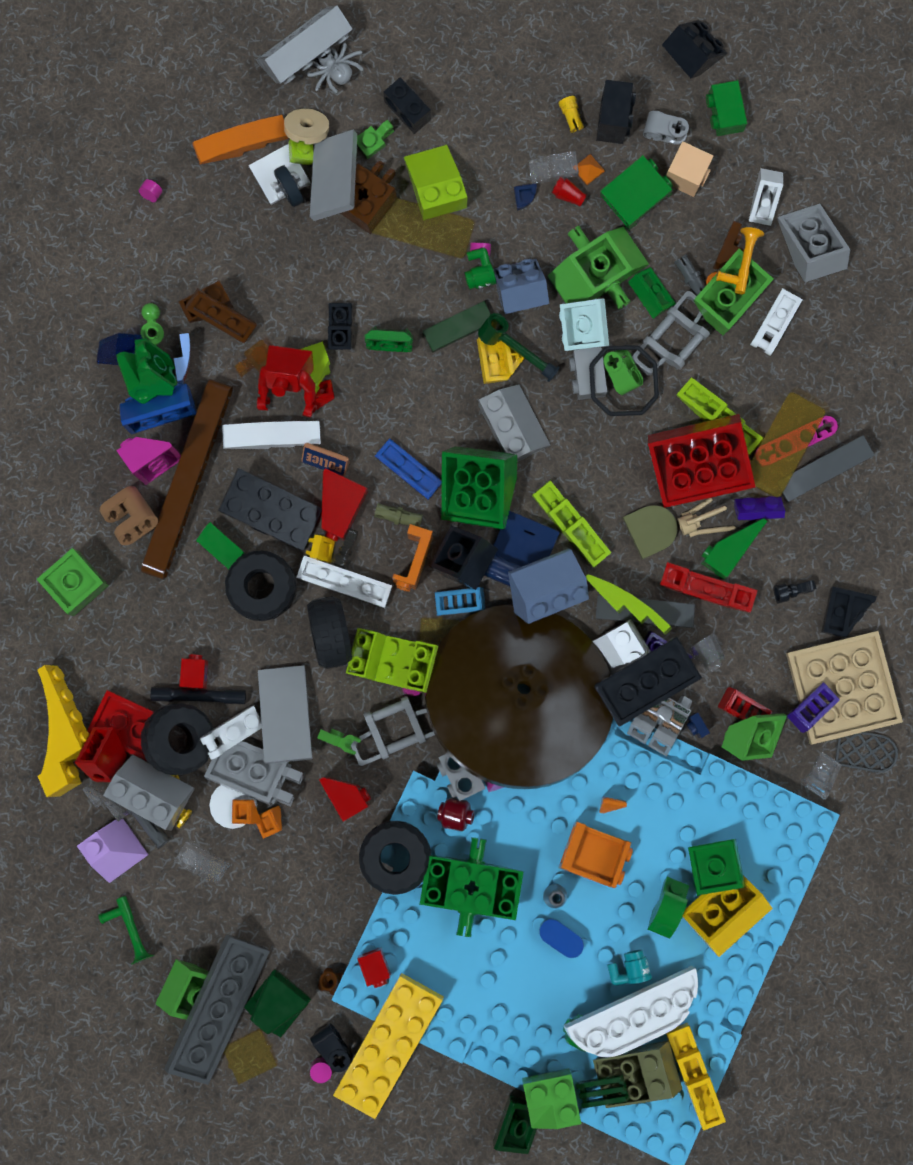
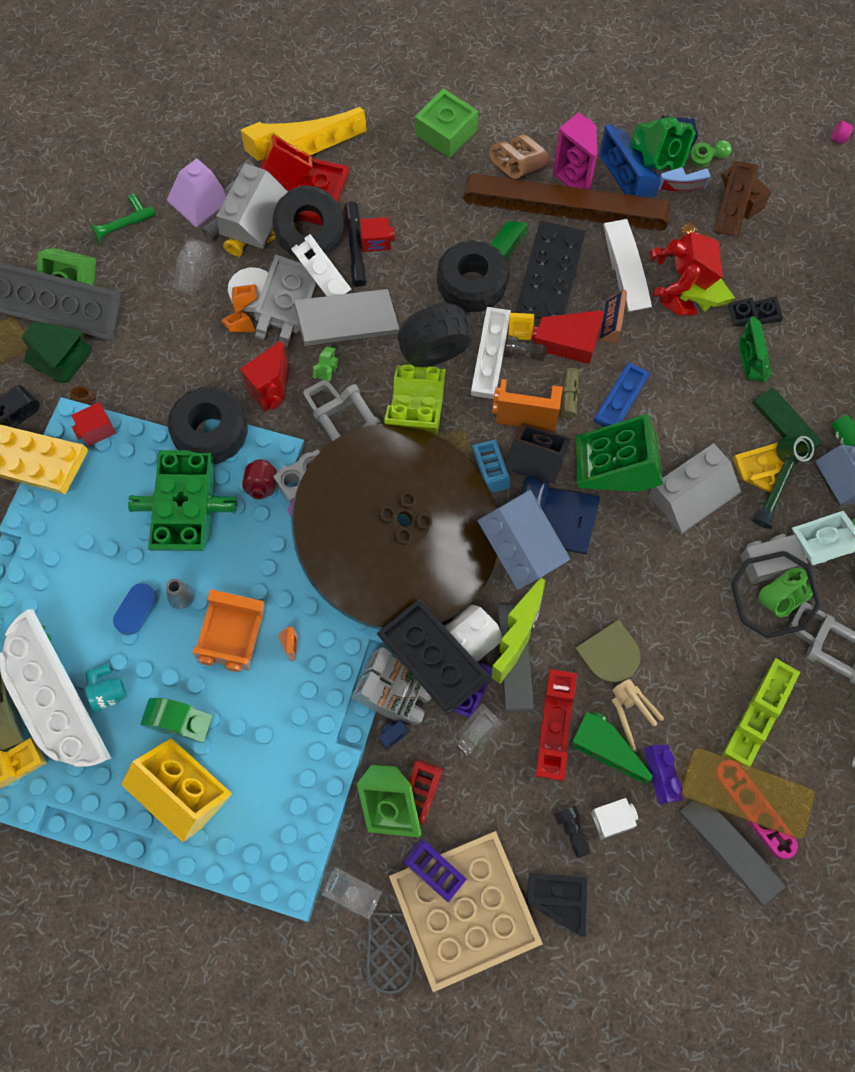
camera: 85 degrees right, 15 degrees down
lime slope [532,480,611,568] -> none
red slope [648,414,756,508] -> none
green tile [688,839,745,896] -> none
none -> white brick [591,798,638,840]

